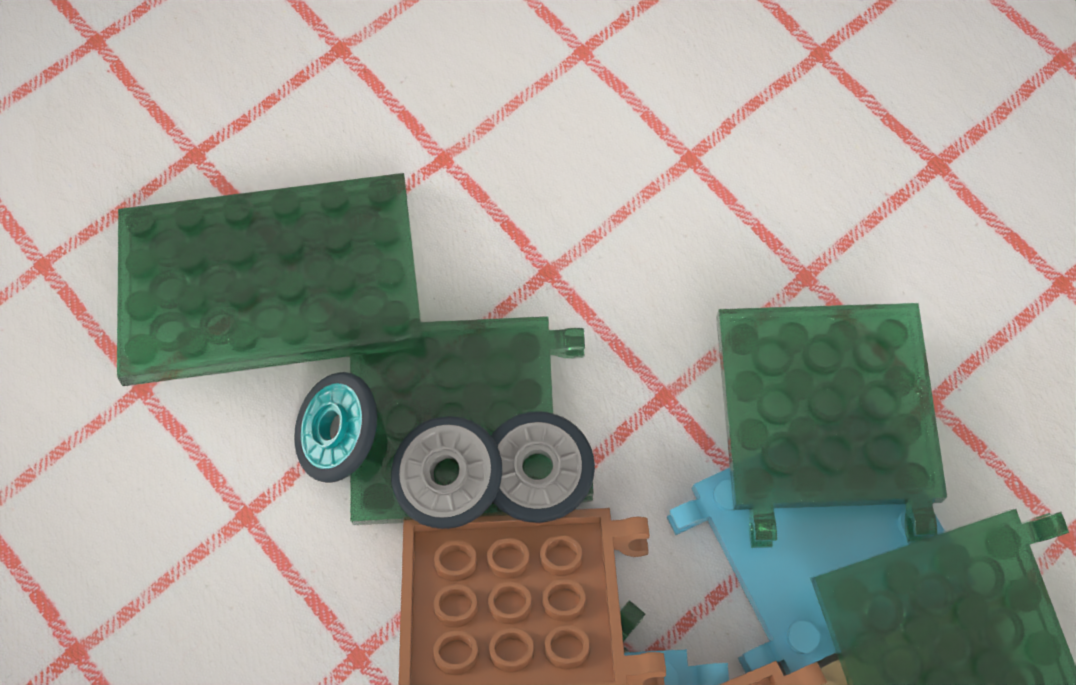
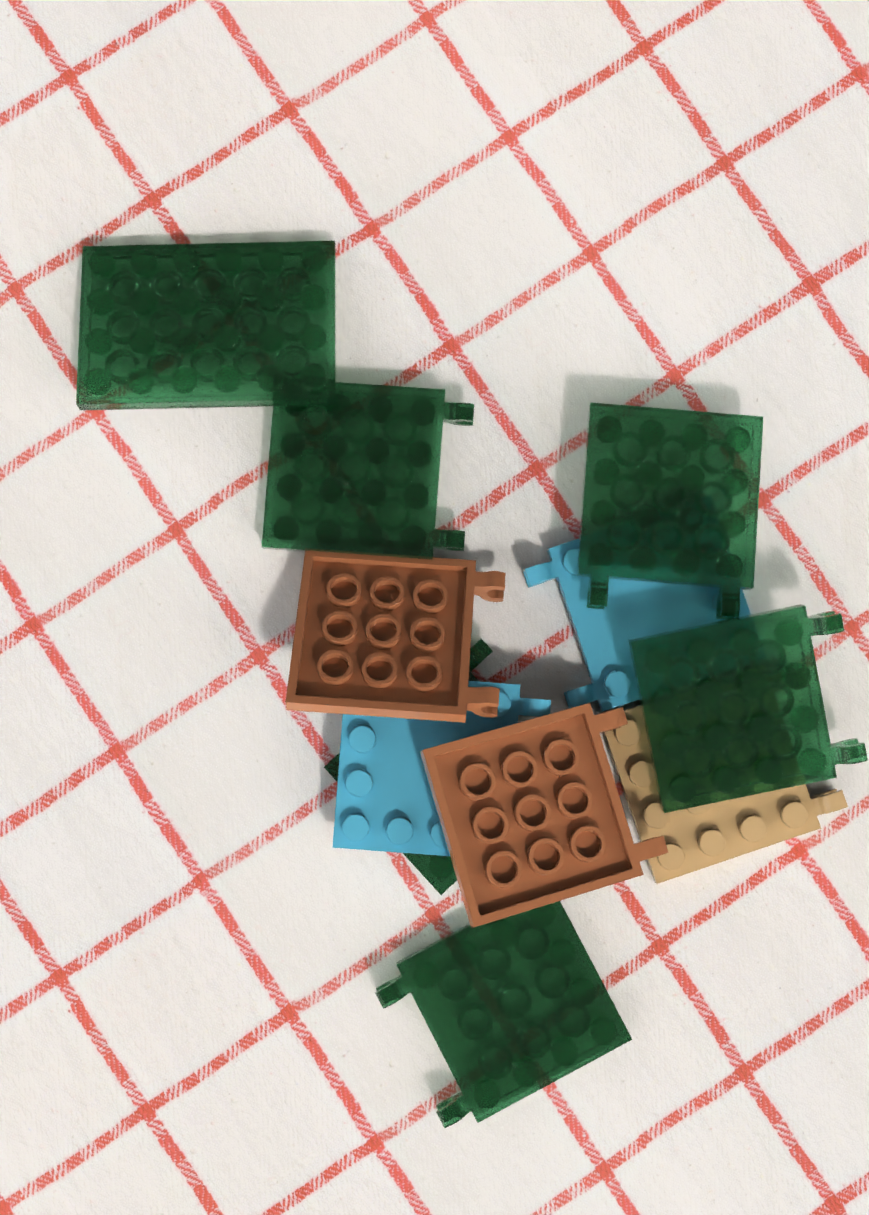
camera: 10 degrees right, 15 degrees up
wheel [294,372,377,483] -> none
light grey wheel [391,416,502,529] -> none
light grey wheel [491,411,595,523] -> none

